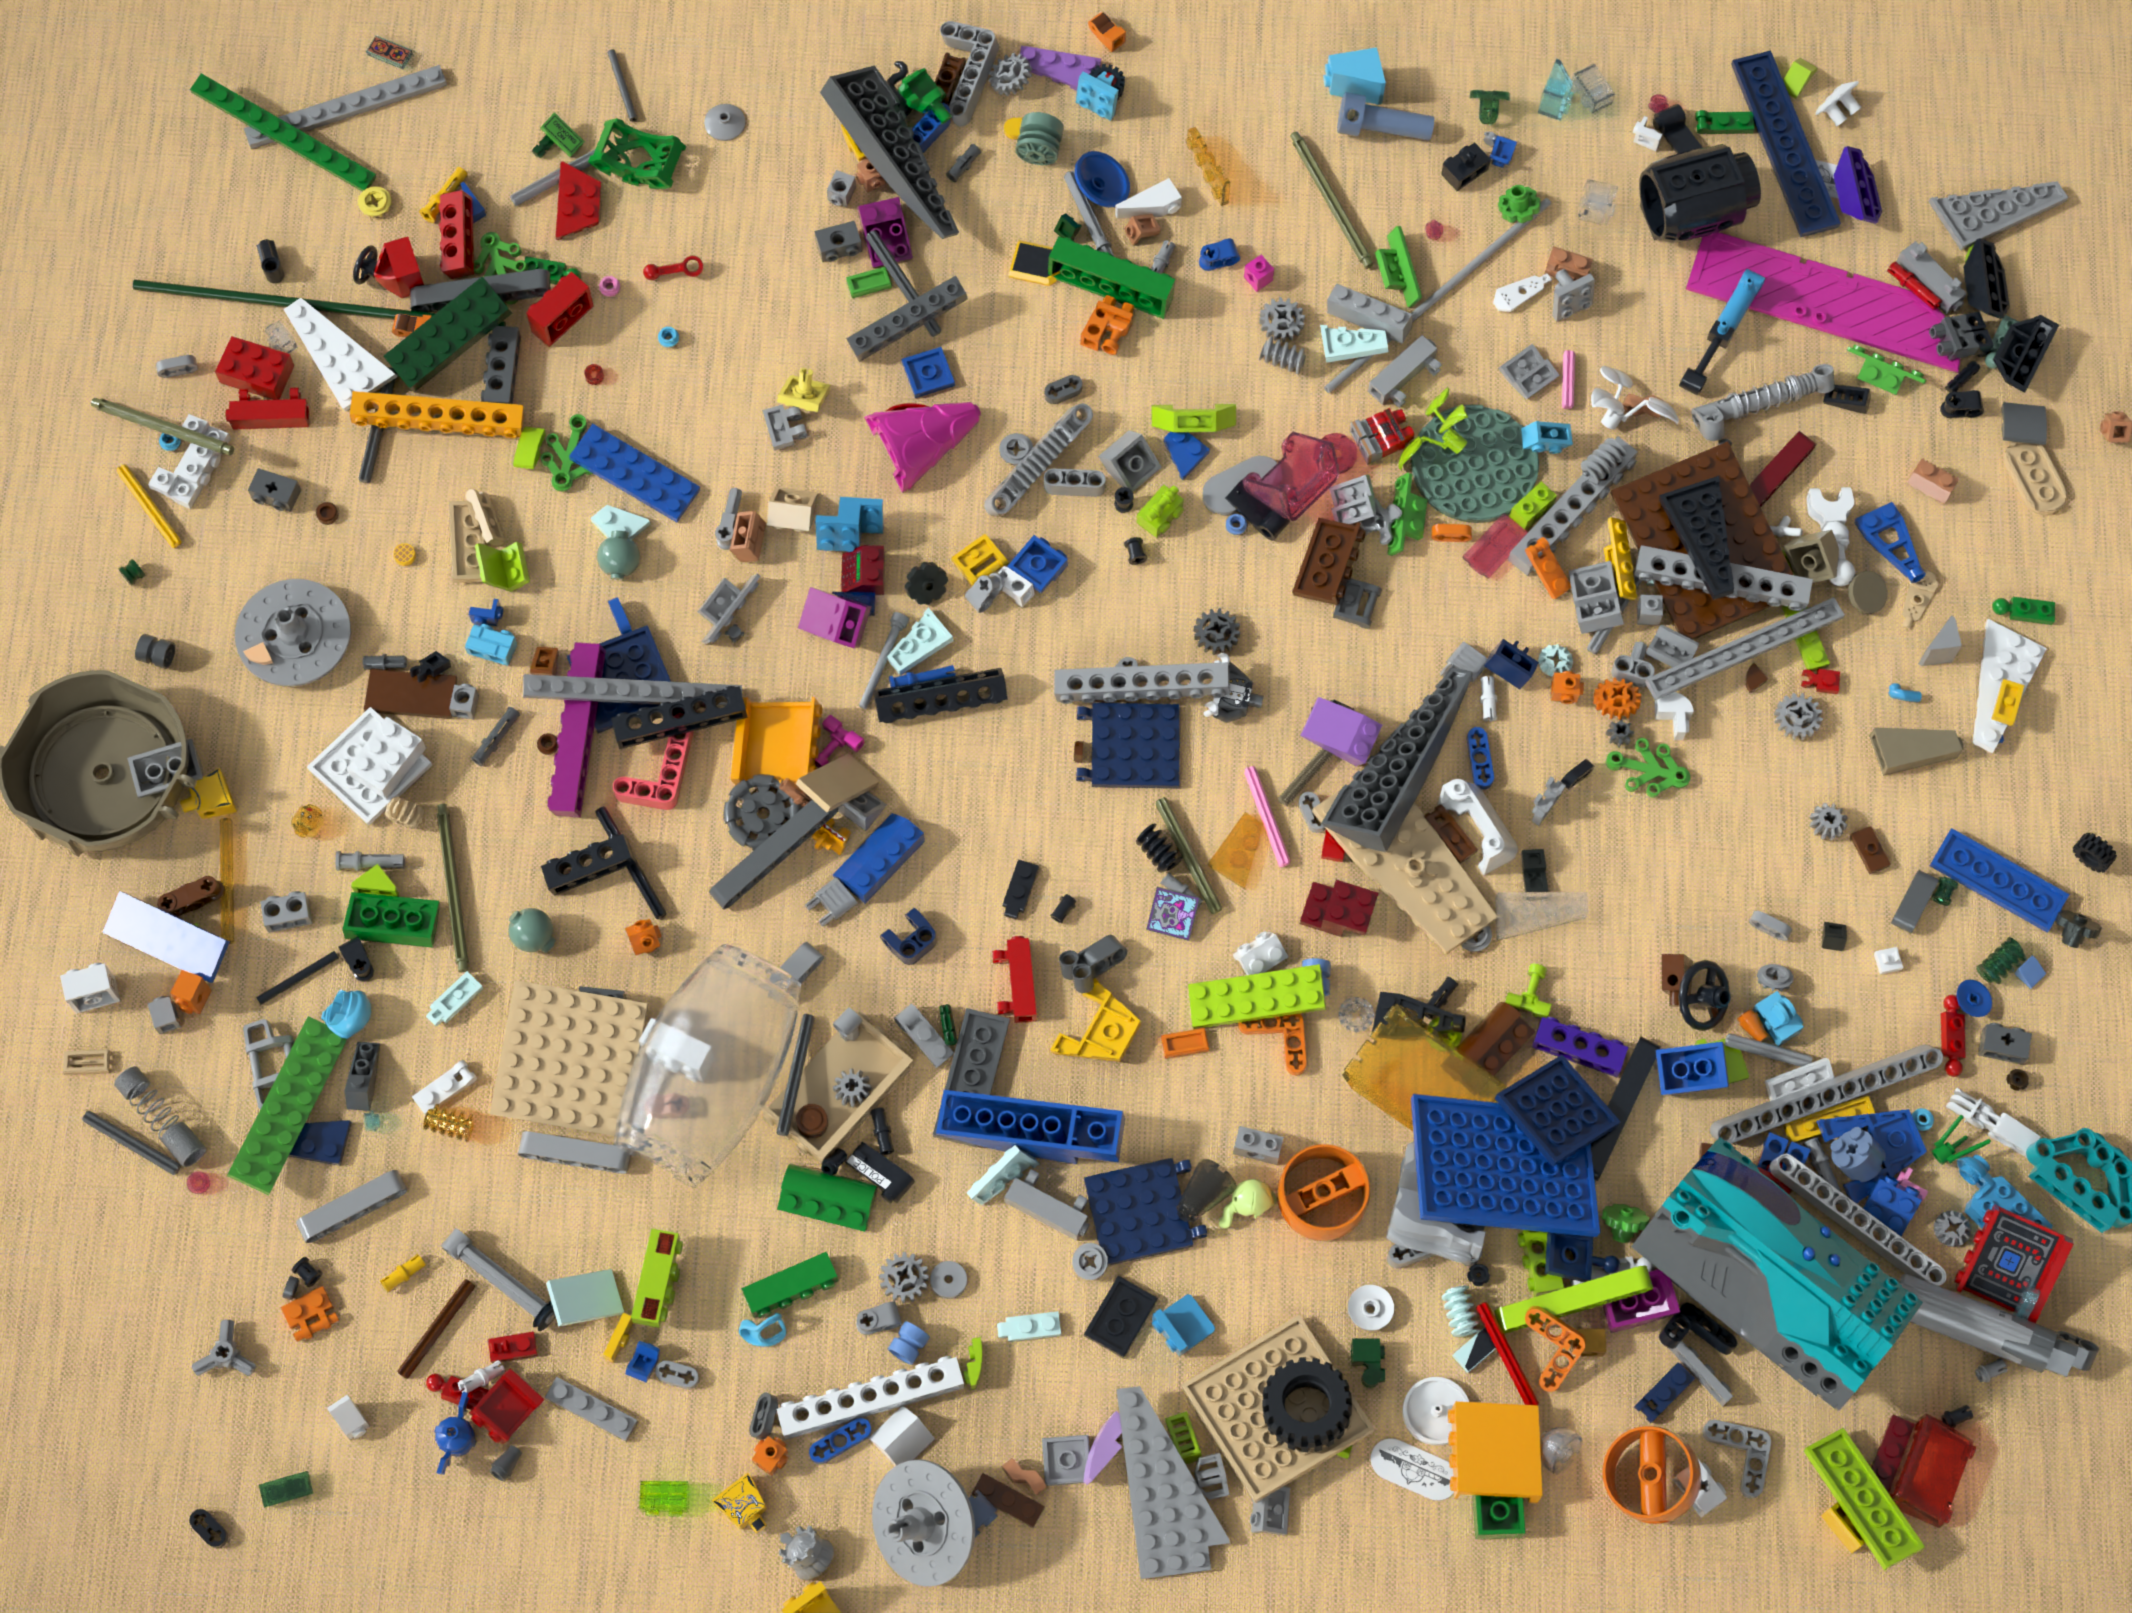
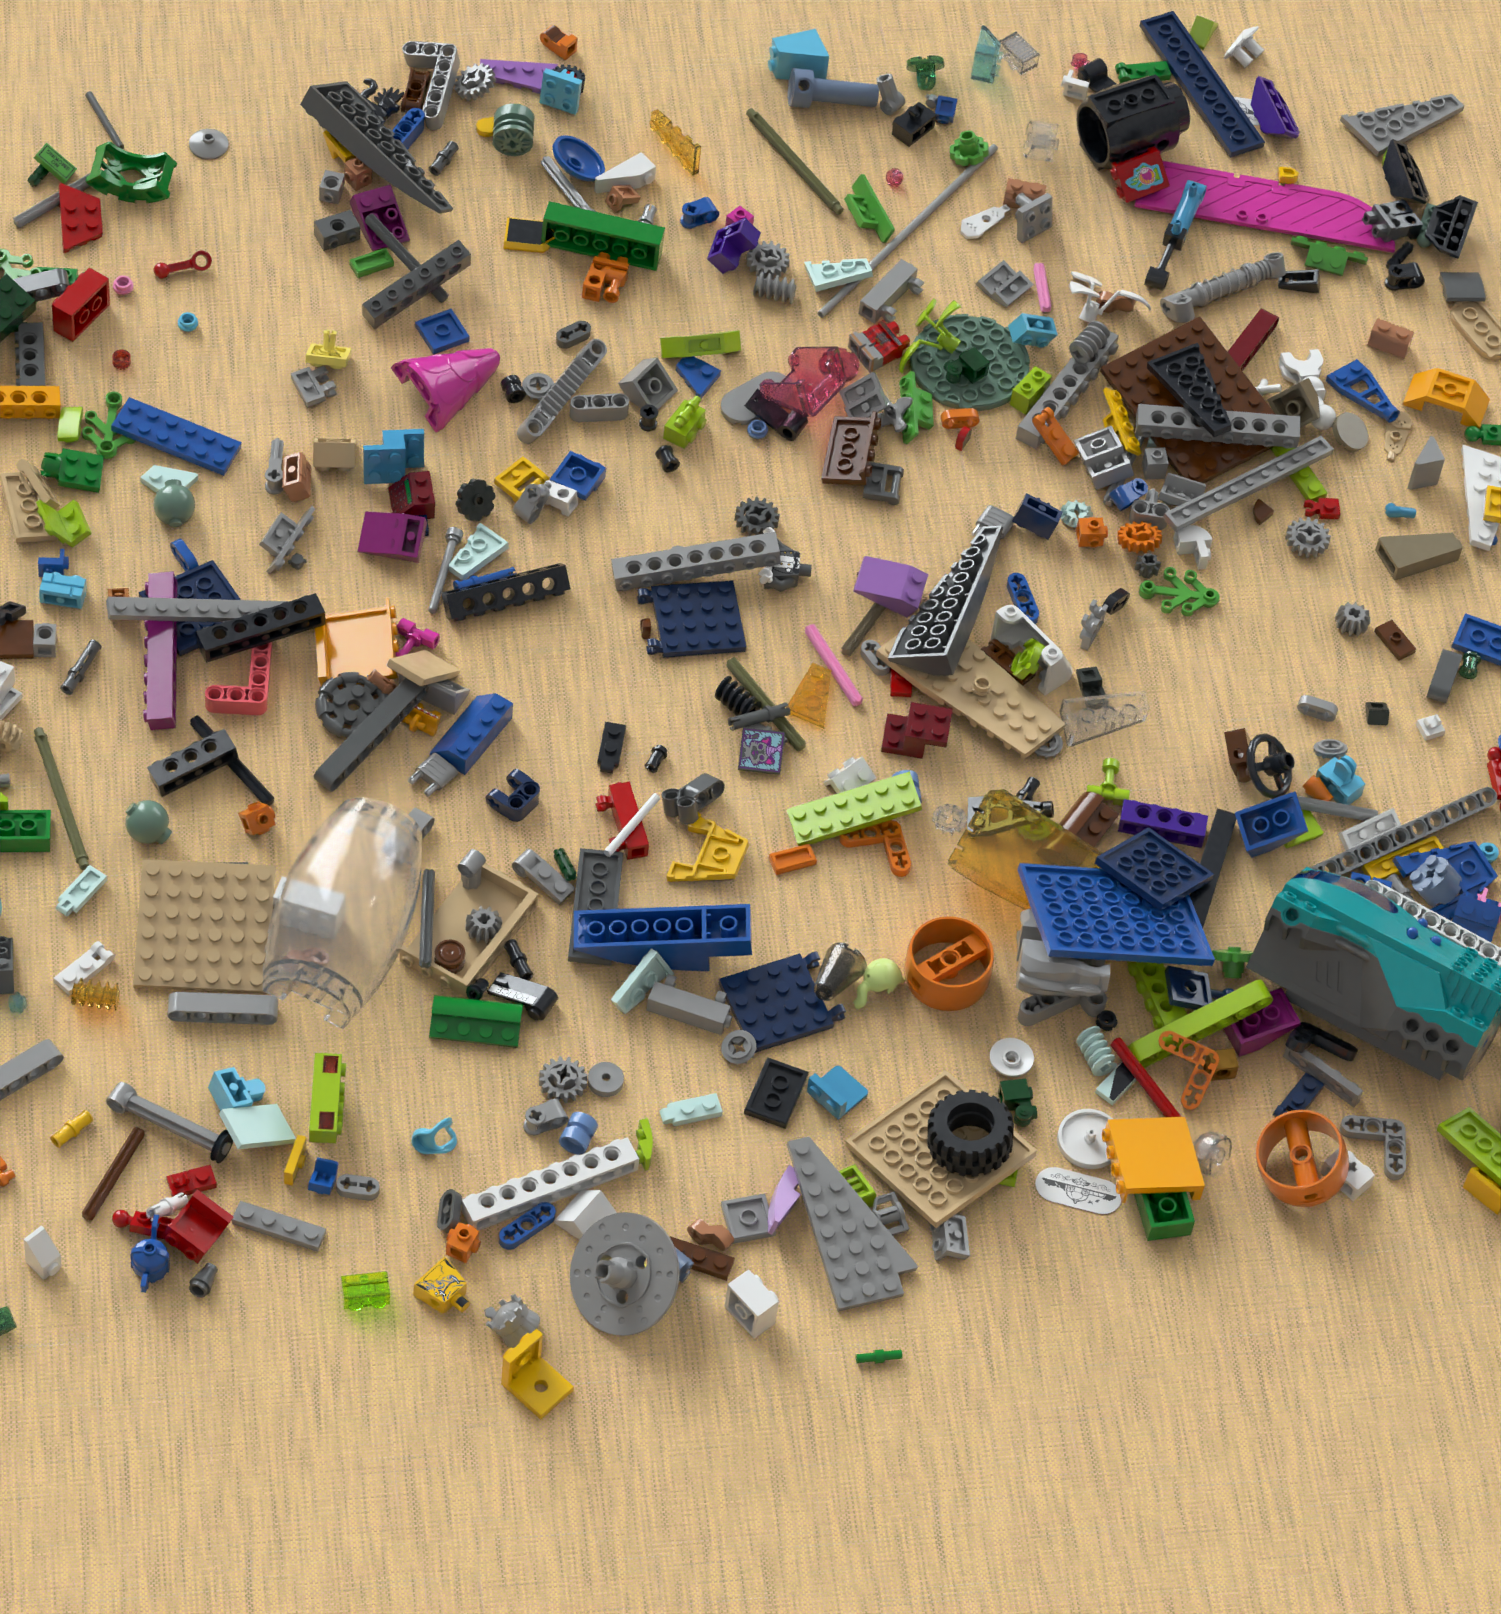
camera: 15 degrees left, 15 degrees down
reddish brown plate [537,733,559,755] -> none
green brick [741,1251,838,1318] -> none
green piece [898,68,952,124] -> none
dark green tile [1054,213,1082,241] -> none
light grey brick [1233,1126,1284,1165] -> none
light grey brick [1327,283,1412,344] -> none
clear pink piece [1462,513,1528,579] -> none
white pin [1480,676,1497,722] -> none
red pin [1887,261,1943,310] -> none
light grey brick [1896,241,1967,315] -> none
none -> green plate [41,448,104,493]
none -> medium azure brick [208,1067,265,1111]
none -> black wheel [501,375,526,404]
none -> white bar [604,793,660,857]
none -> dark purple brick [707,218,761,274]
none -> white brick [724,1269,779,1339]
none -> dark grey pin [728,702,790,731]
none -> light grey piece [876,73,905,115]
none -> dark green brick [943,347,990,384]
none -> red tile [955,426,972,451]
none -> lime plate [1011,638,1046,680]
none -> blue piece [1109,478,1148,512]
none -> red panel [1110,146,1170,203]
none -> yellow tile [1278,167,1299,184]
none -> light orange slope [1403,368,1490,429]

